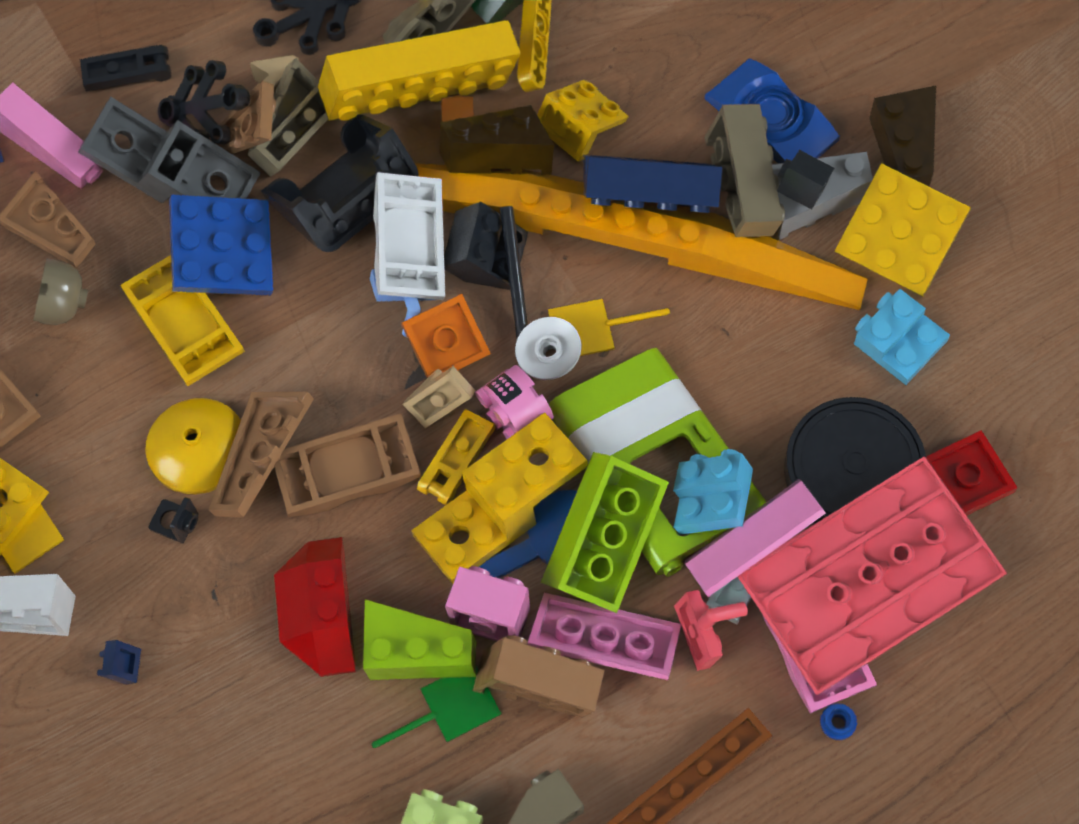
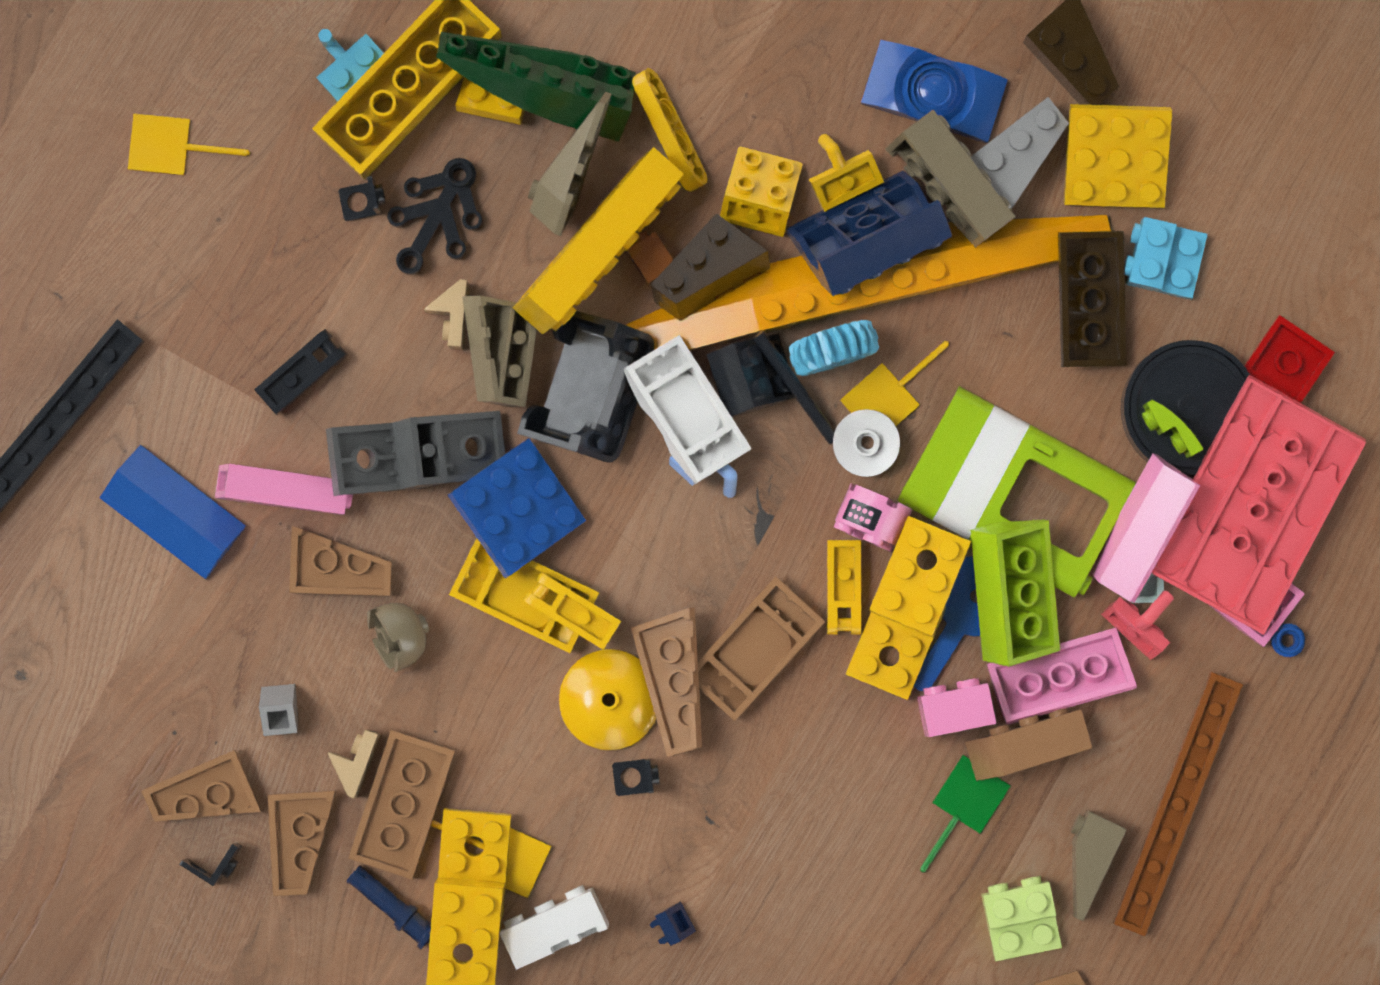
camera: 30 degrees left, 20 degrees up
black plant [158,60,250,144] -> none
medium nougat wing [217,81,276,154] -> none
red wedge [274,537,356,677] -> none
lime wedge [363,599,476,680] -> none
orange plate [401,294,491,378] -> none
tan slope [403,366,476,428] -> none
medium azure plate [673,449,753,535] -> none
black brick [777,150,835,210] -> none
none -> yellow plate [523,572,621,650]
none -> medium azure gear [789,320,879,376]
none -> yellow plate [809,134,884,212]
none -> dark brown slope [1058,231,1127,367]
none -> lime slope [1142,400,1204,458]

